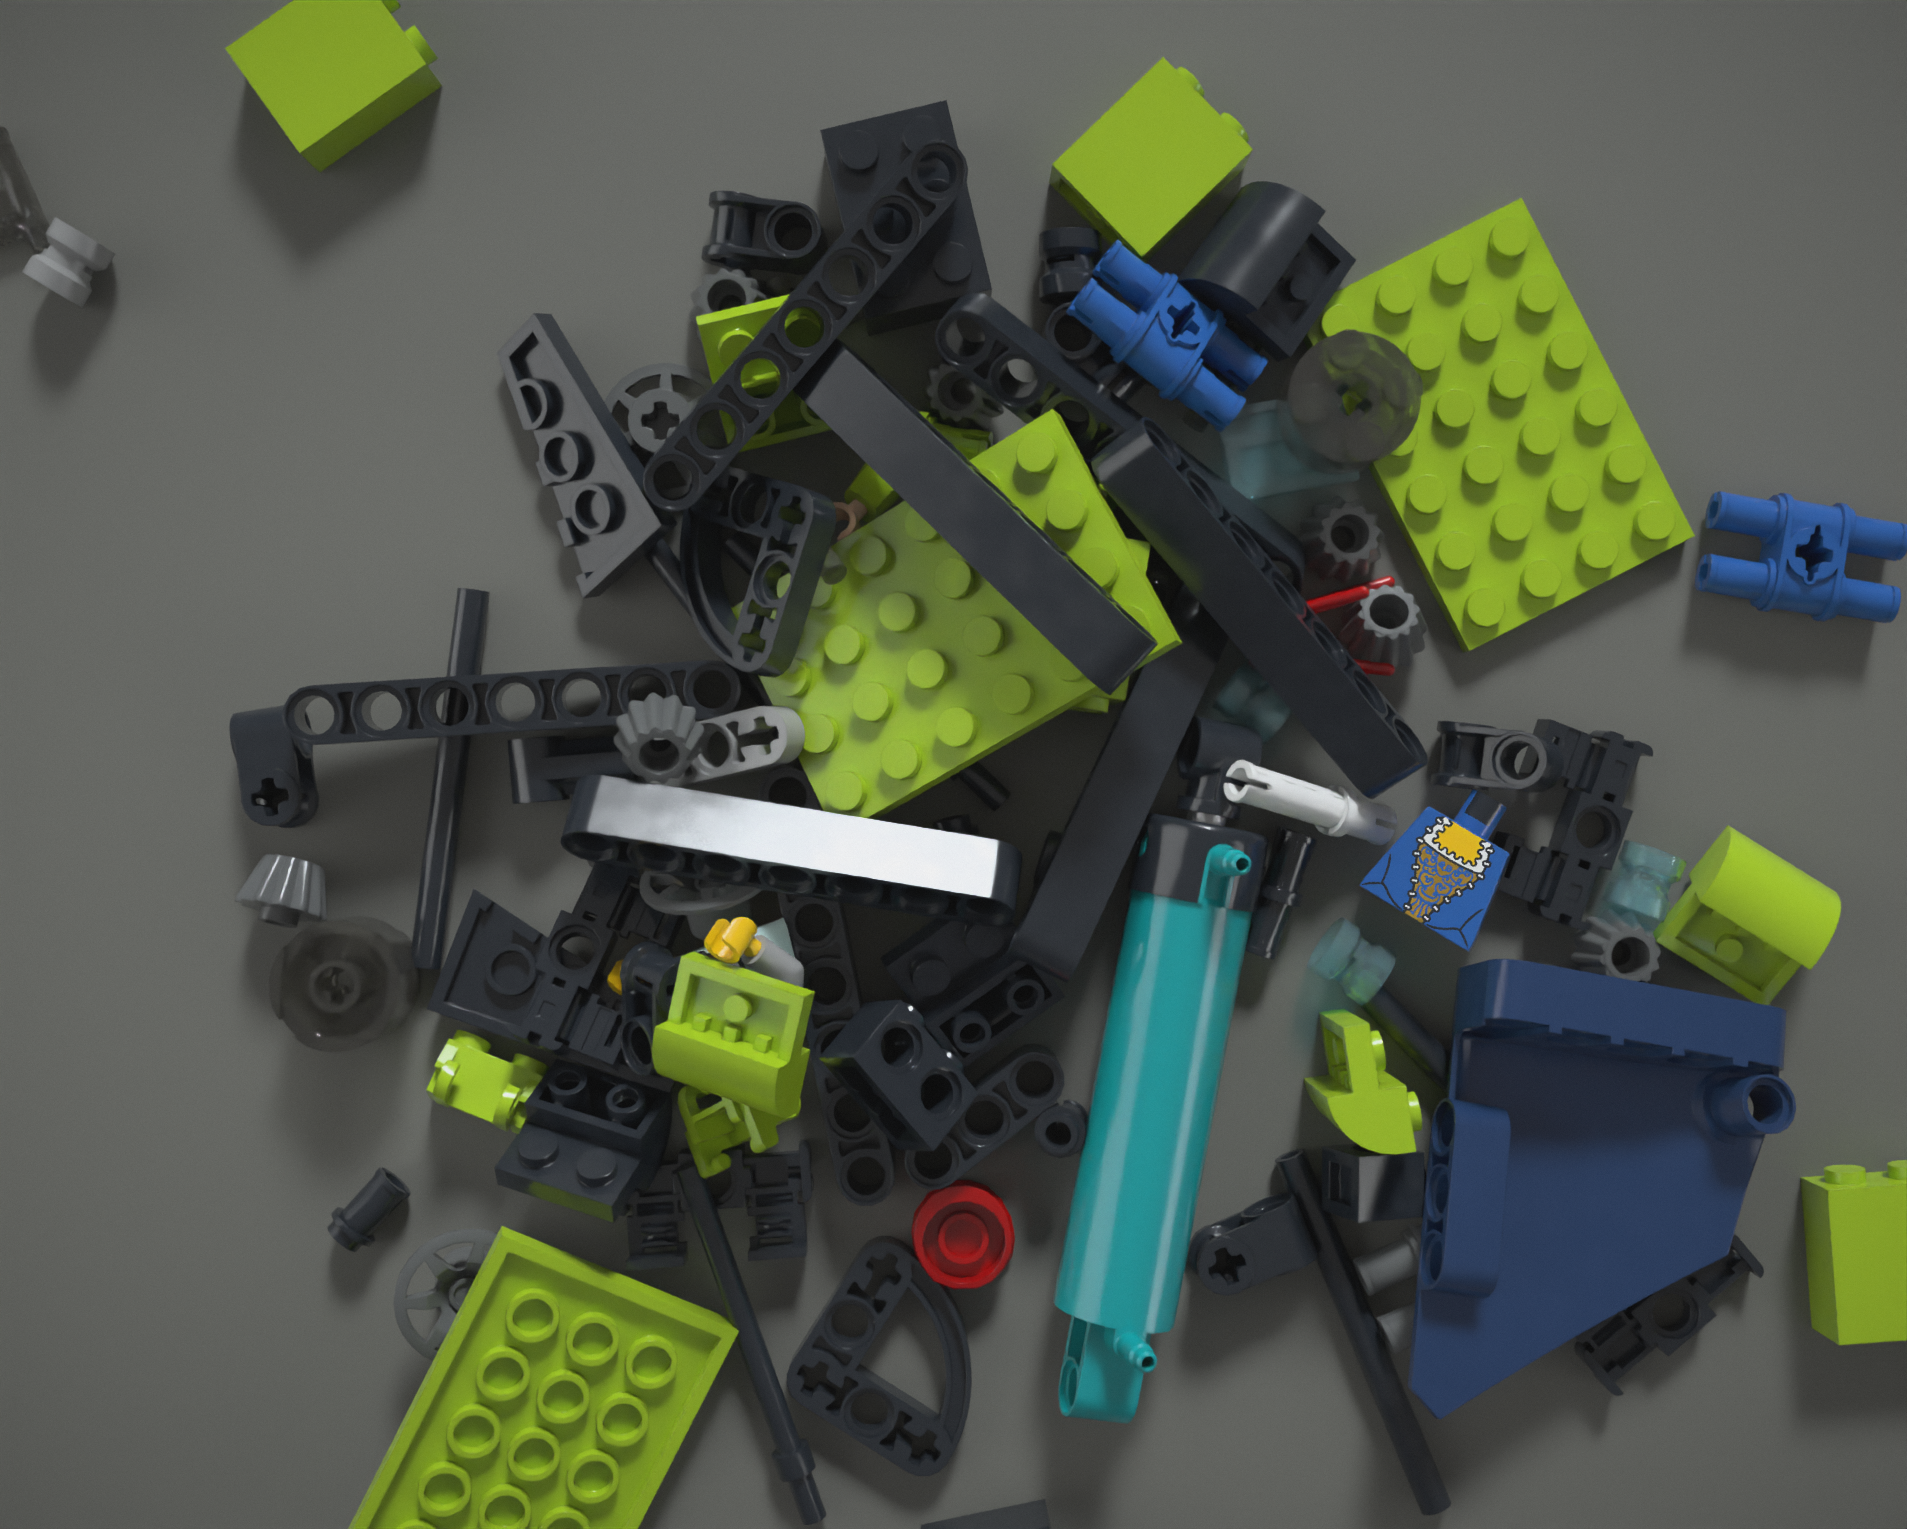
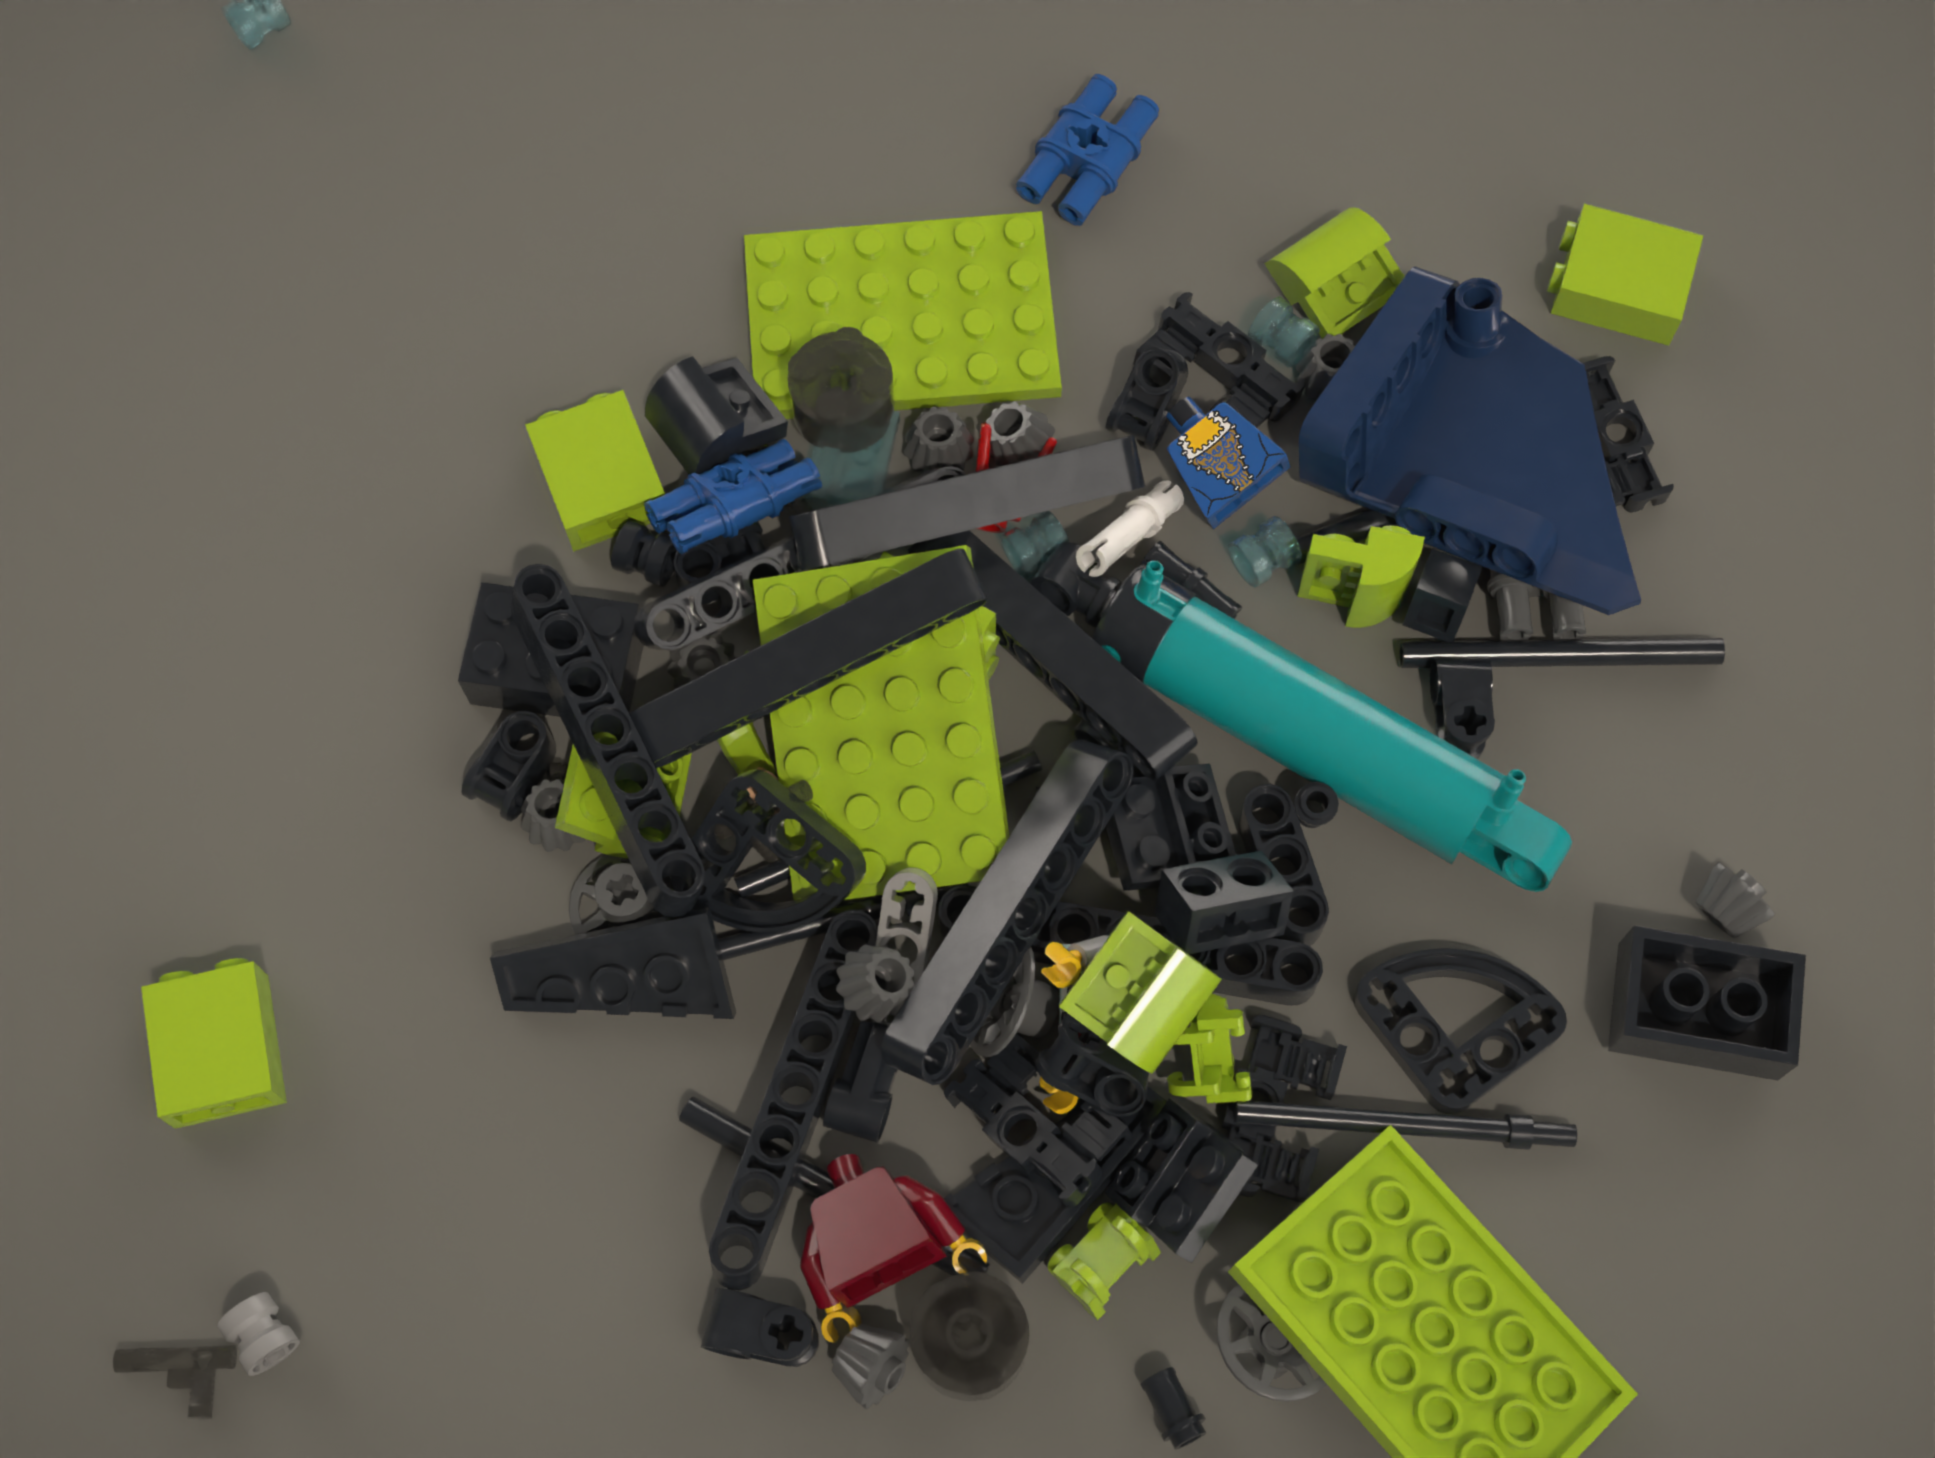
camera: 65 degrees left, 20 degrees down
red piece [911,1180,1015,1290] -> none
none -> dark red torso [800,1154,987,1343]

